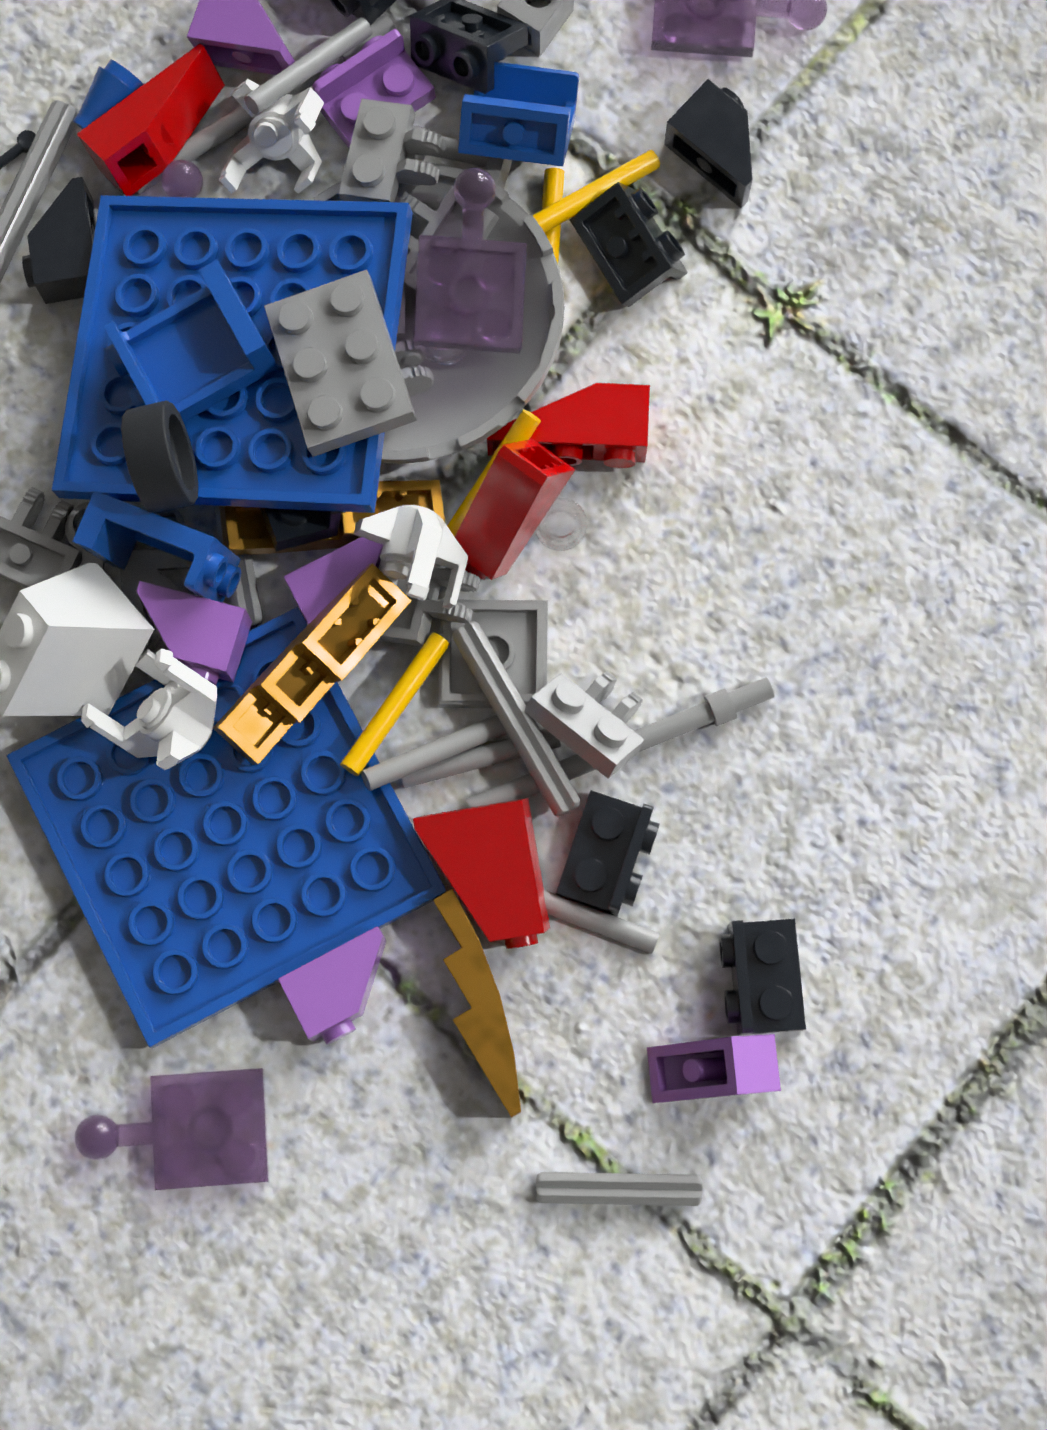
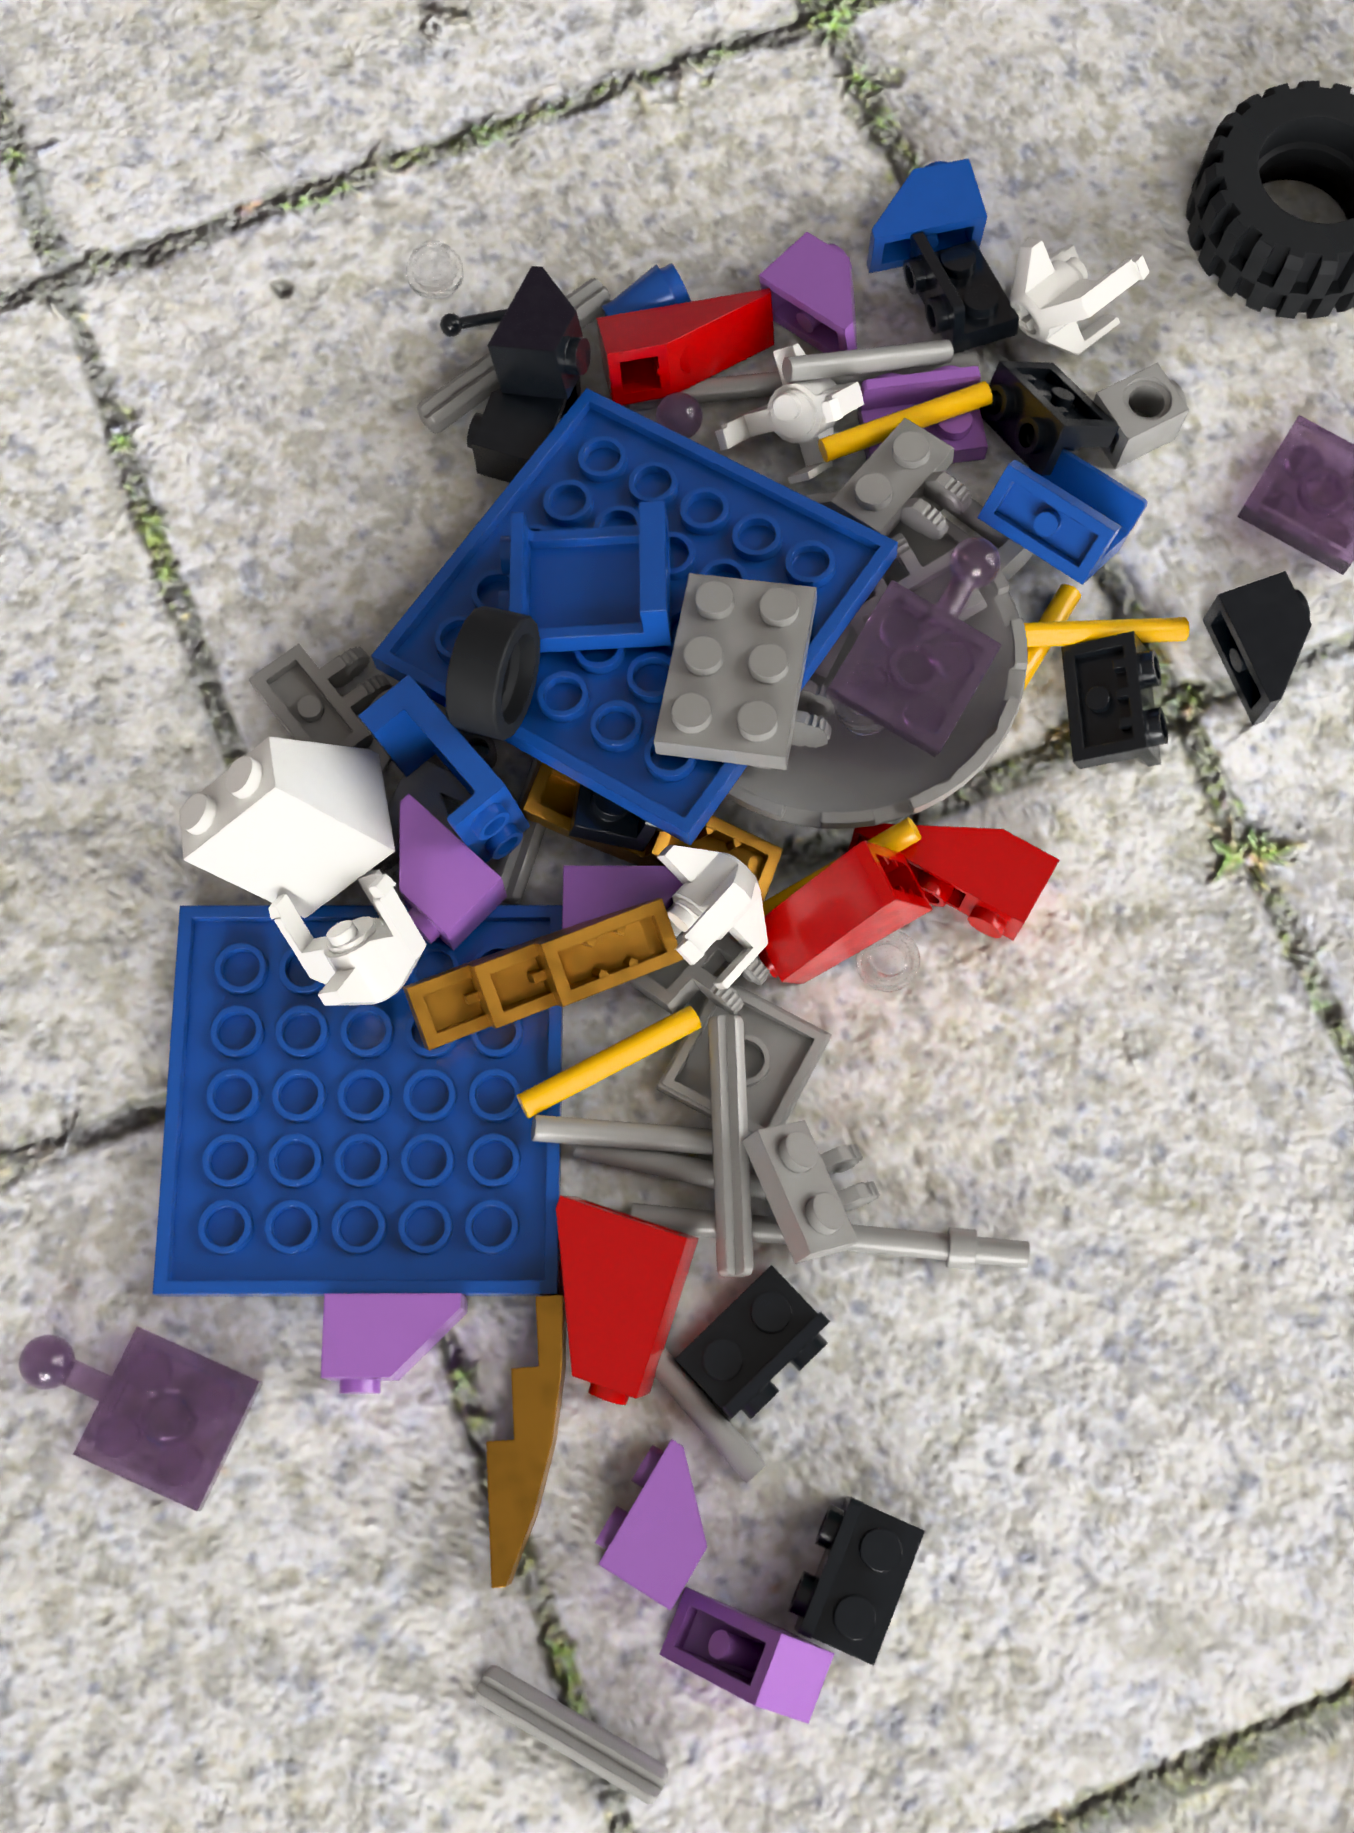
camera: 25 degrees right, 5 degrees down
none -> black slope [487,266,591,400]
none -> medium lavender slope [595,1439,707,1611]
none -> yellow bar [818,381,993,463]

